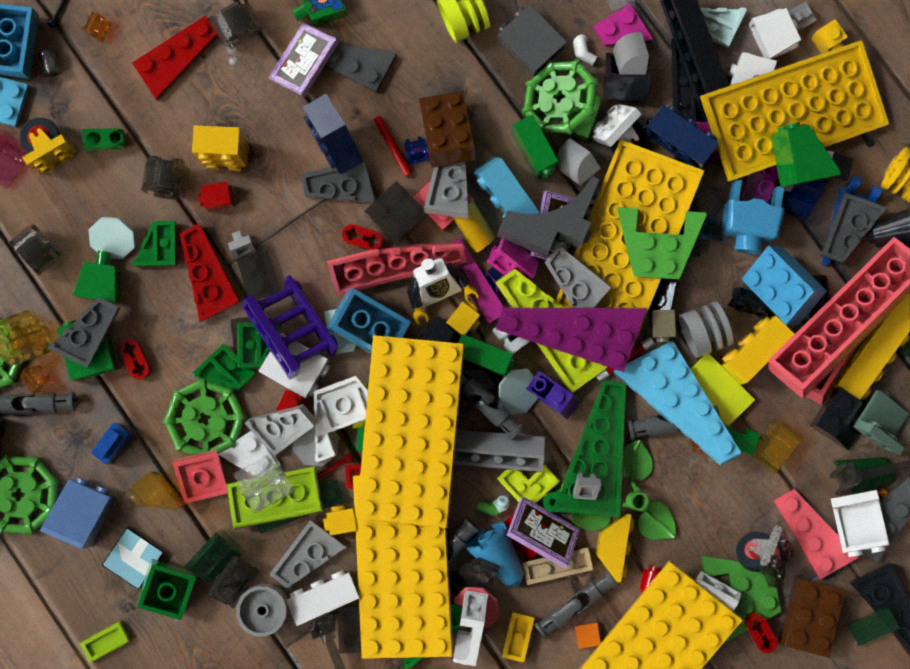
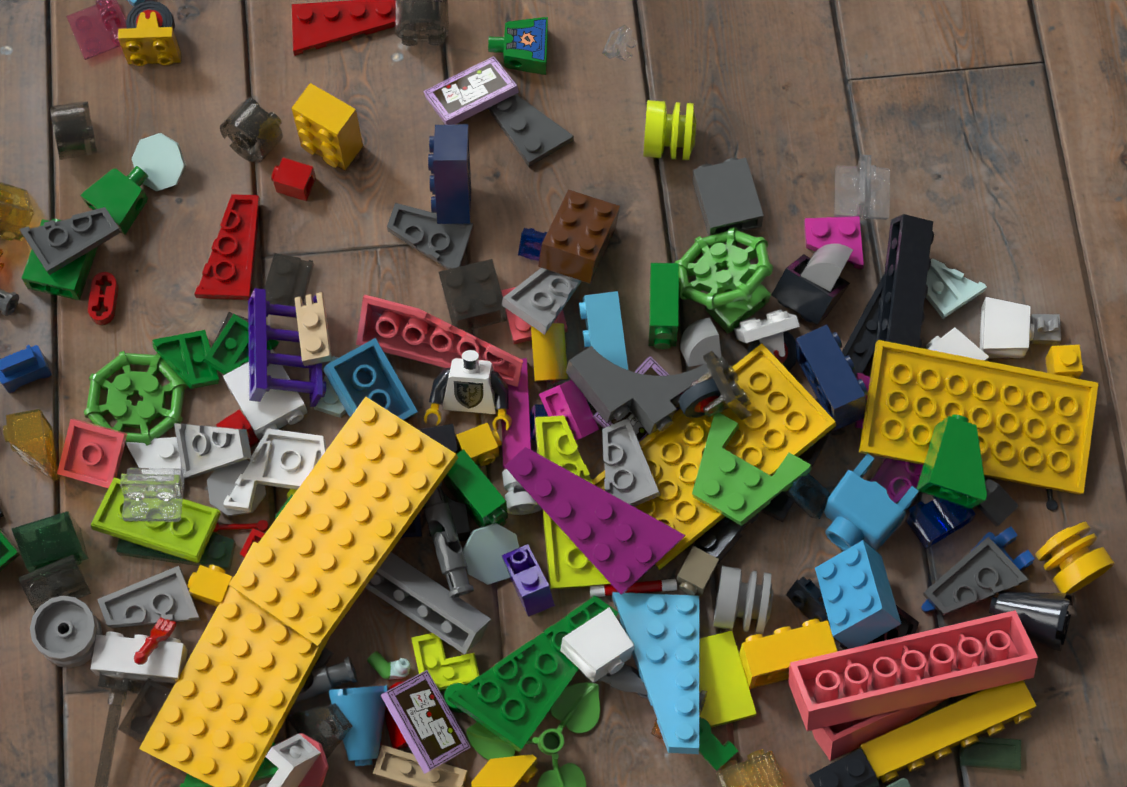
camera: 30 degrees right, 15 degrees down
green leg [82,128,126,153] -> none
green wing [132,221,177,267] -> none
light grey tile [228,230,256,260] -> none
red beam [342,224,383,251] -> none
red bar [373,116,413,177] -> none
white arm [573,34,598,66] -> none
light grey tile [573,473,601,500] -> none
none -> red piece [134,617,176,665]
none -> tan hinge [295,292,332,366]
none -> white torso [560,607,634,683]
none -> clear smoke plate [679,351,752,420]

